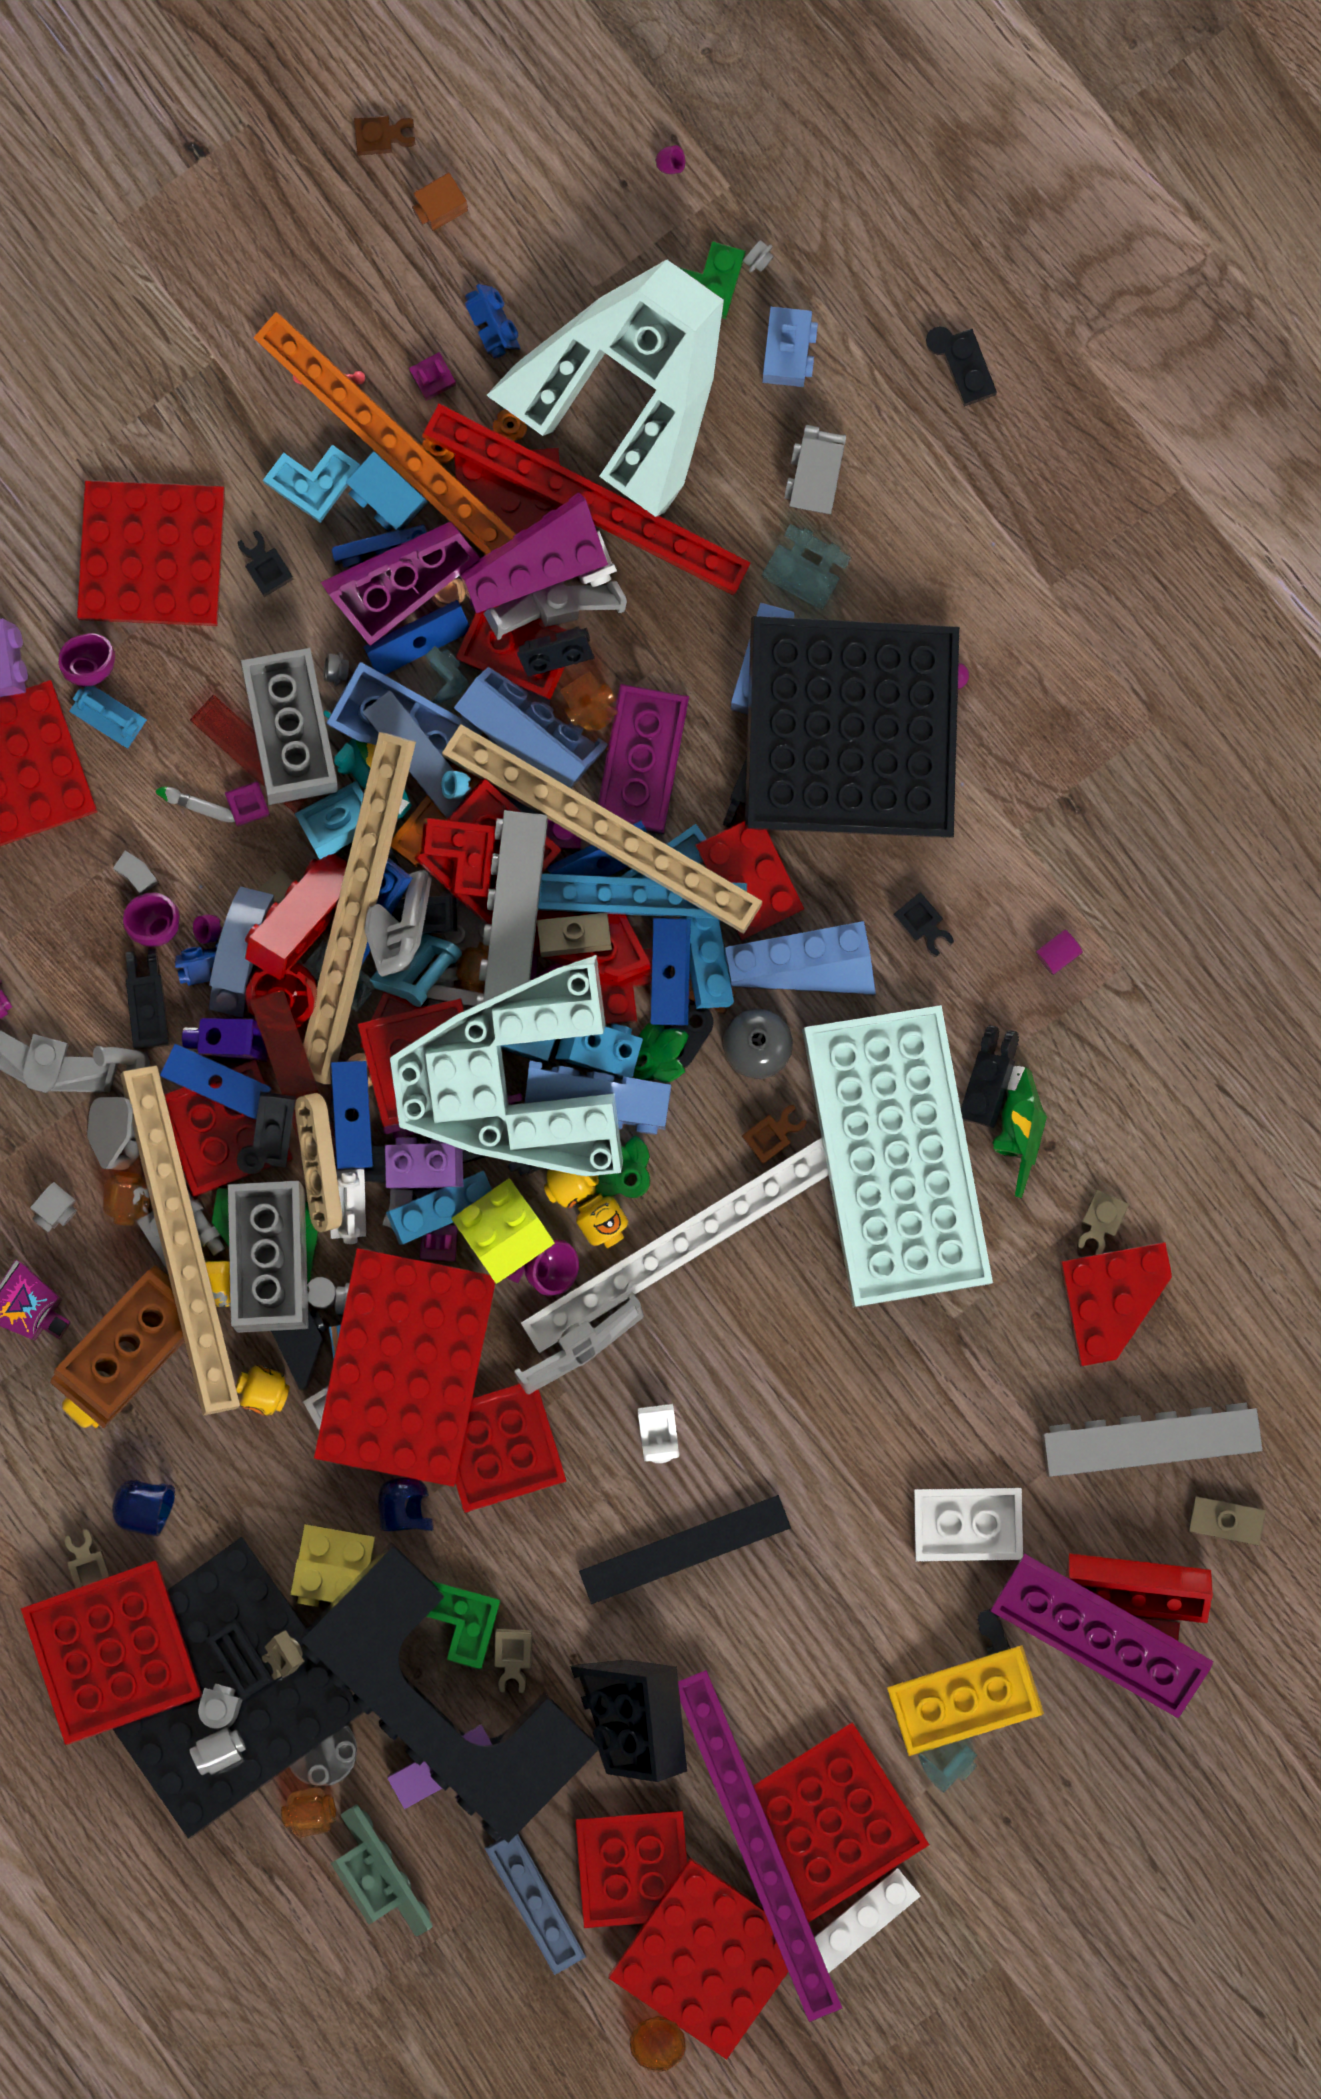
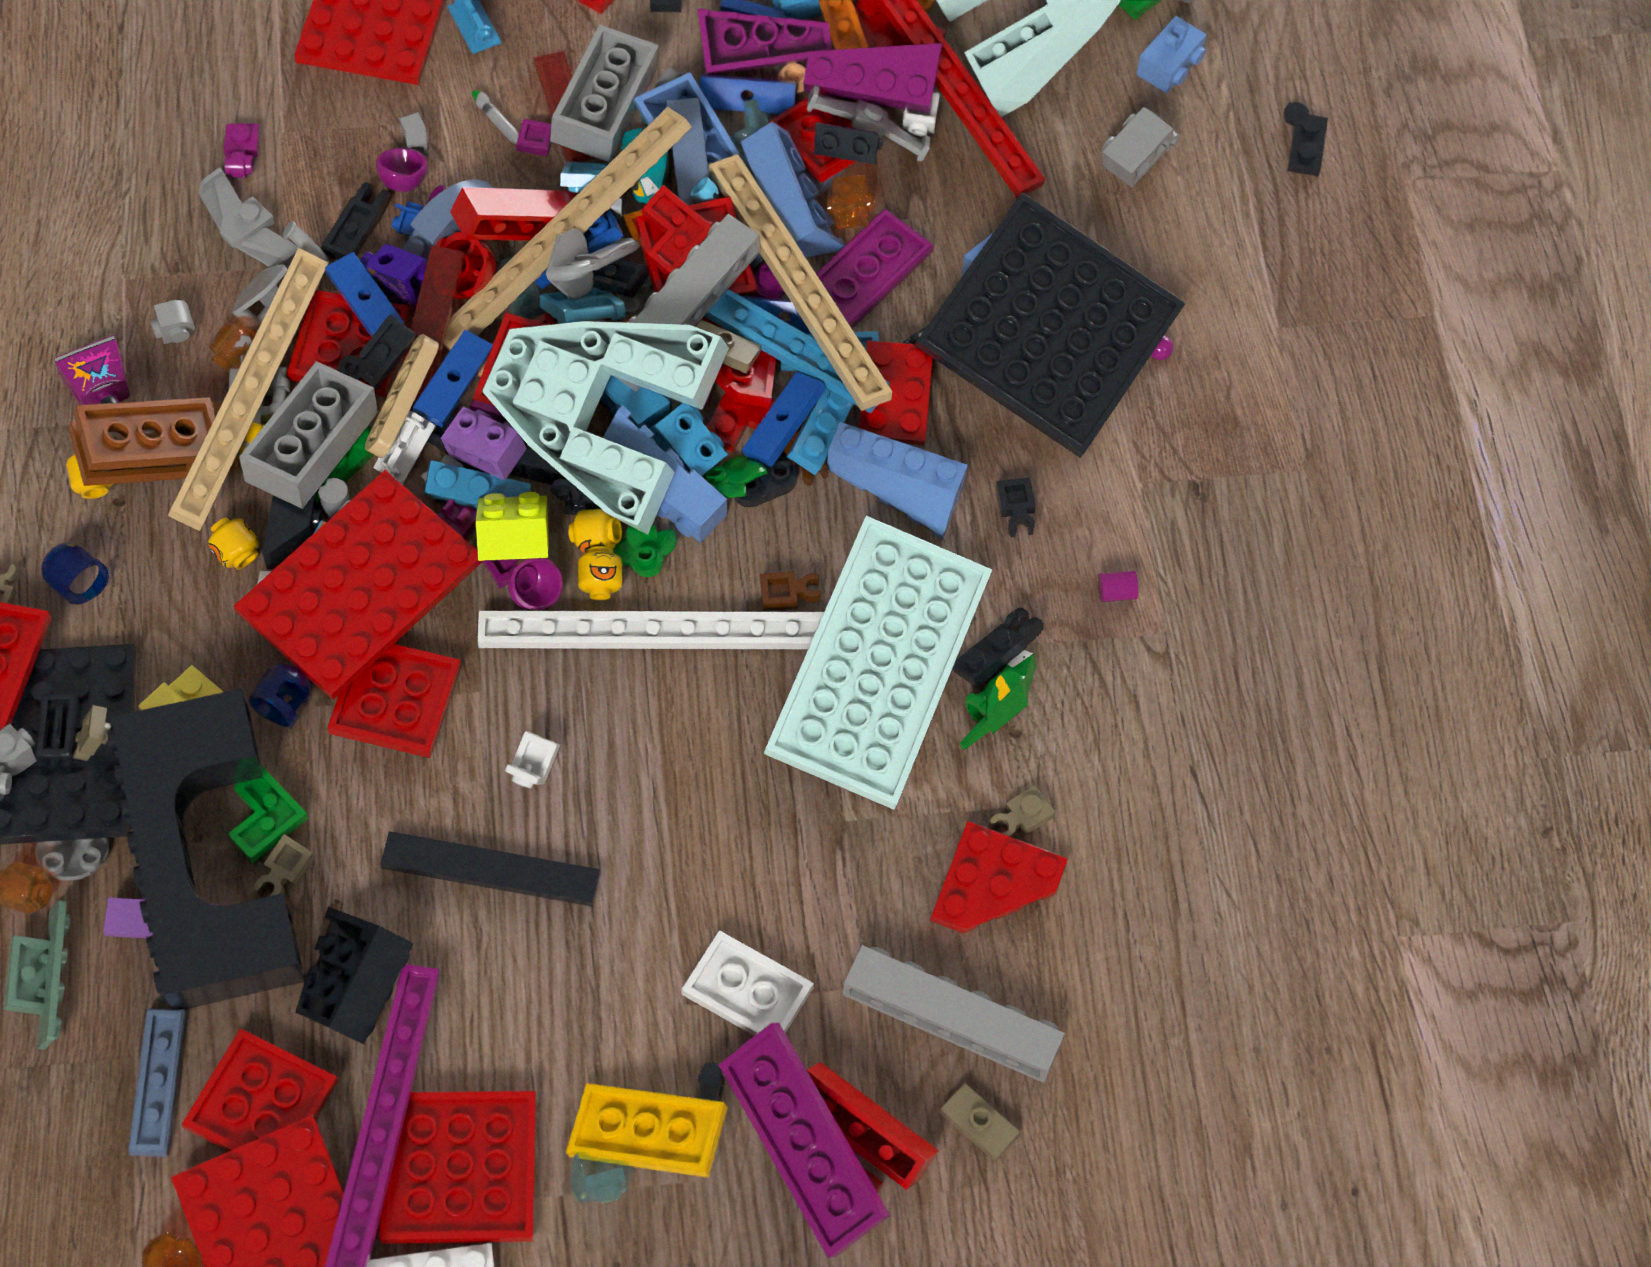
camera: 25 degrees right, 20 degrees down
light grey plate [514,1292,644,1394] -> none
dark grey cylinder [723,1008,793,1080] -> none
clear light blue plate [762,524,852,610] -> none

